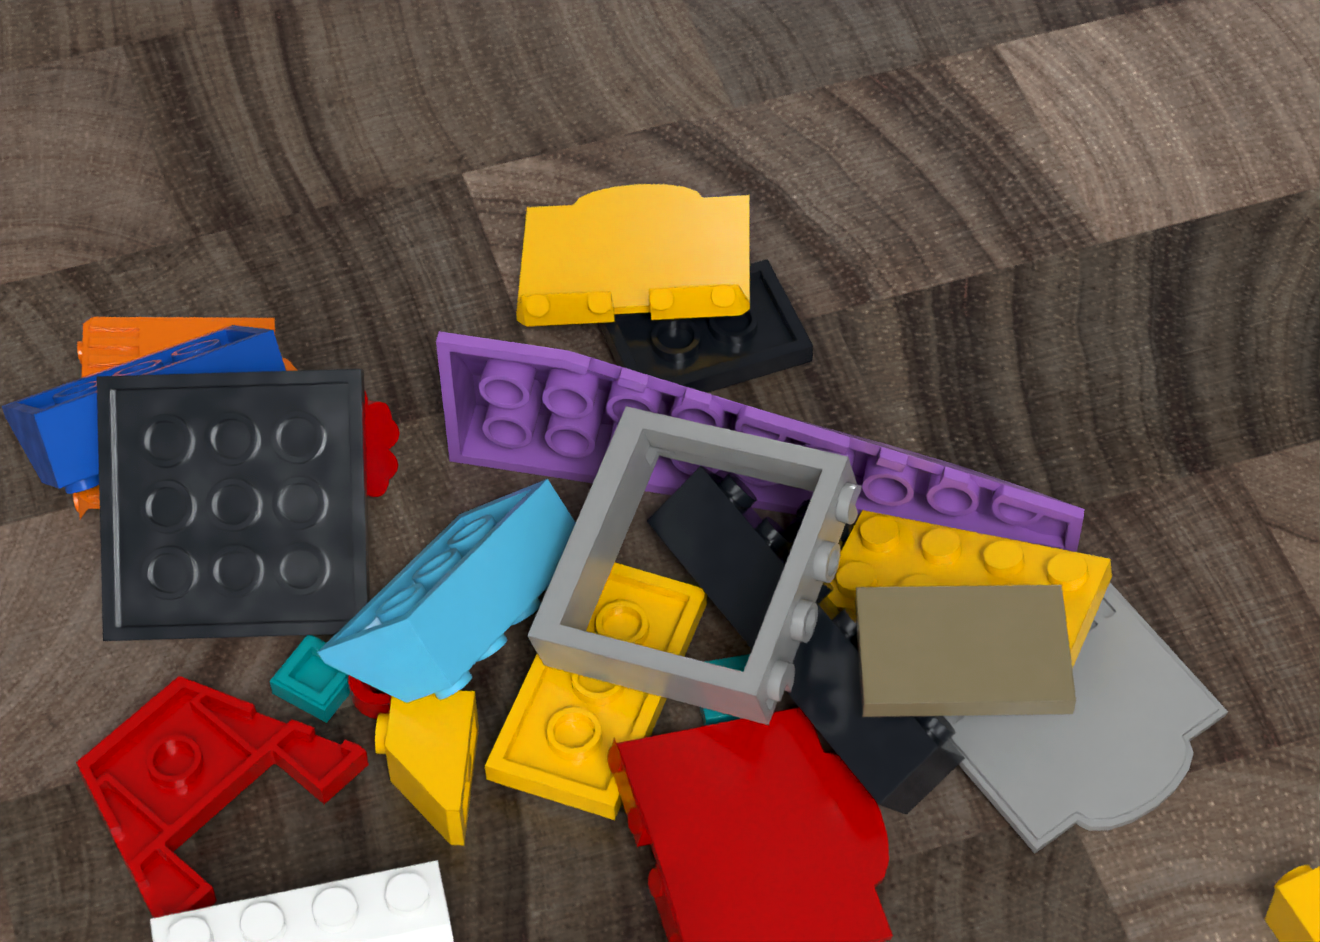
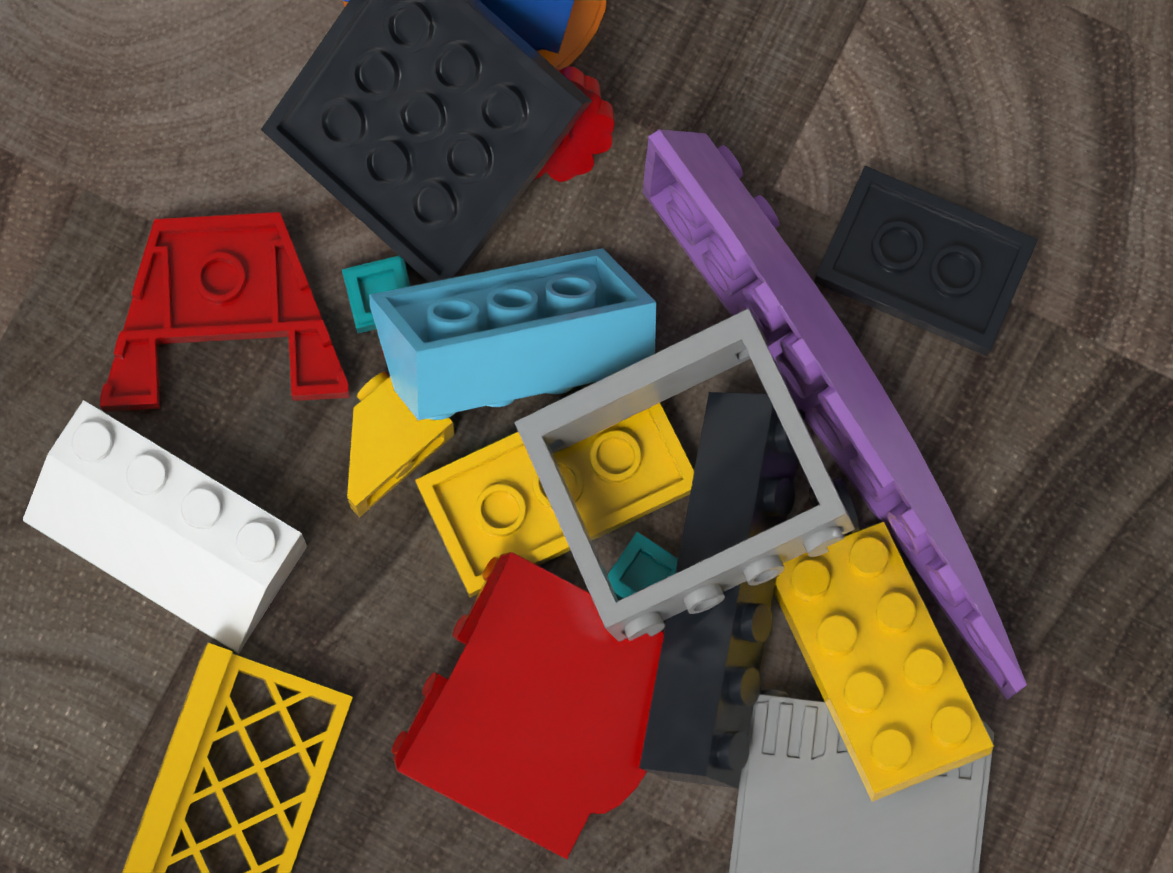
camera: 40 degrees right, 25 degrees up
yellow piece [516,184,750,327] -> none
dark tan tile [855,585,1076,717] -> none

